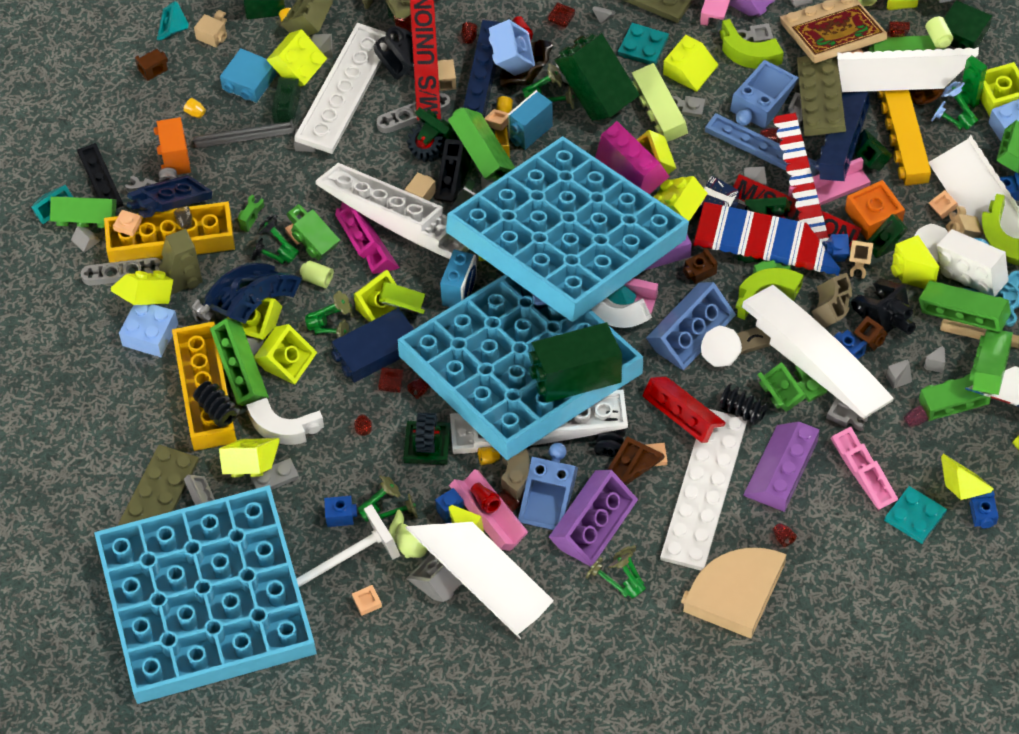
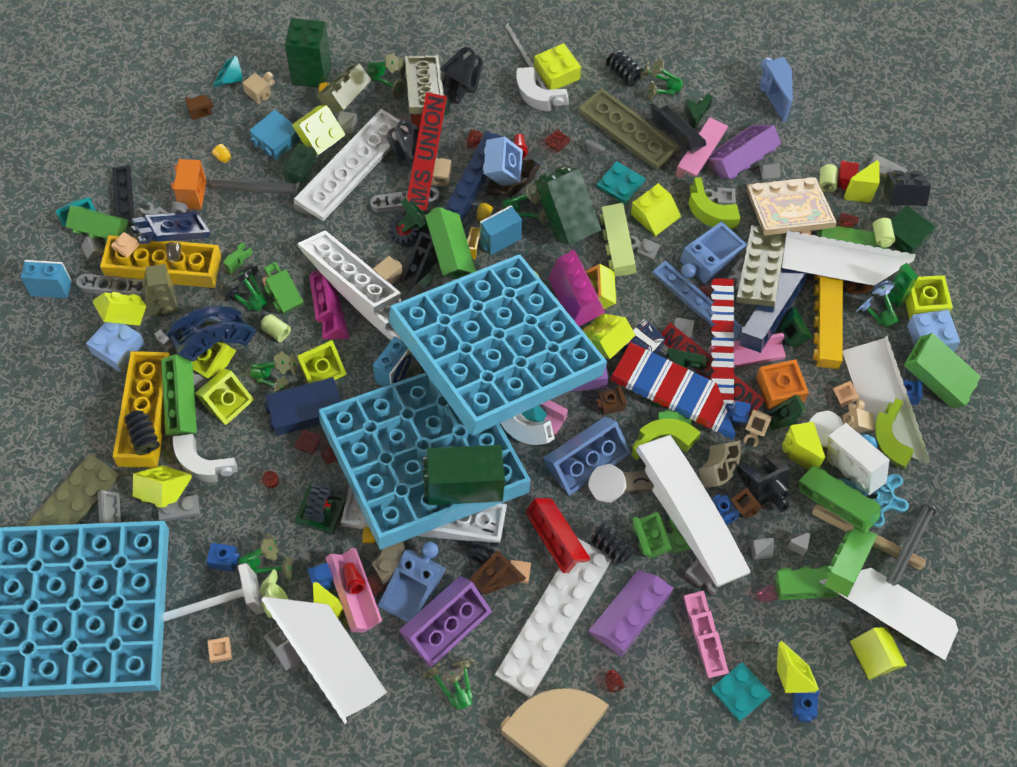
camera: 10 degrees right, 5 degrees up
lime panel [378,282,425,314] -> none
light nougat plate [484,109,509,131] -> none
none -> dark azure piece [20,260,72,298]

